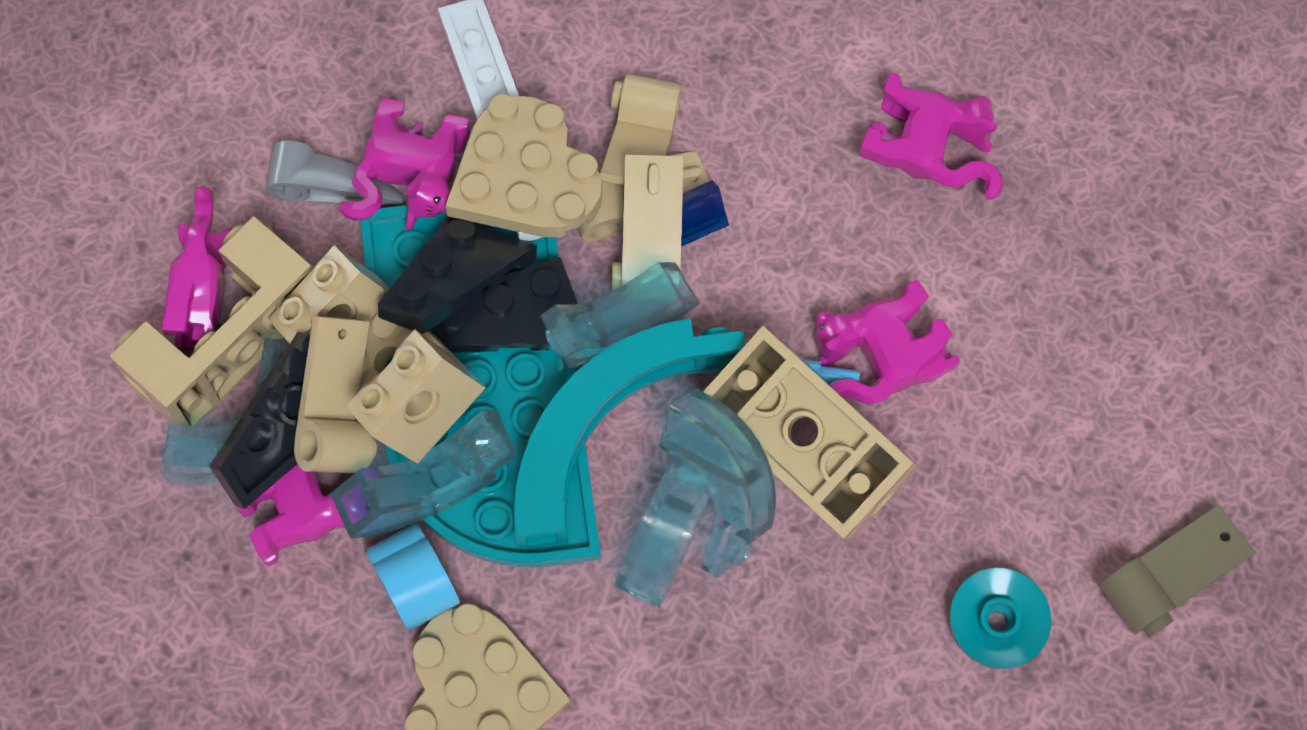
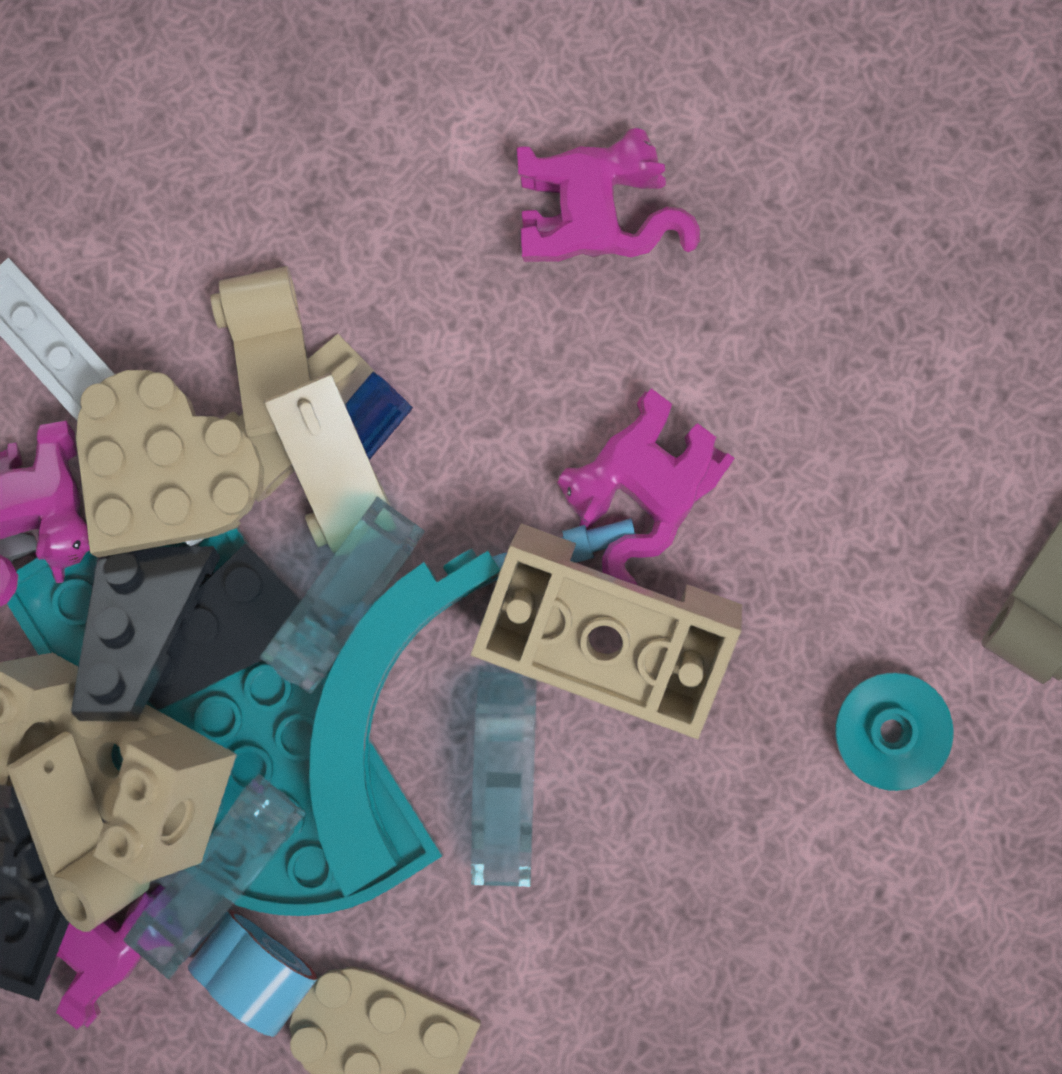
camera: 20 degrees left, 15 degrees up
clear light blue arch [658,389,776,578] -> none

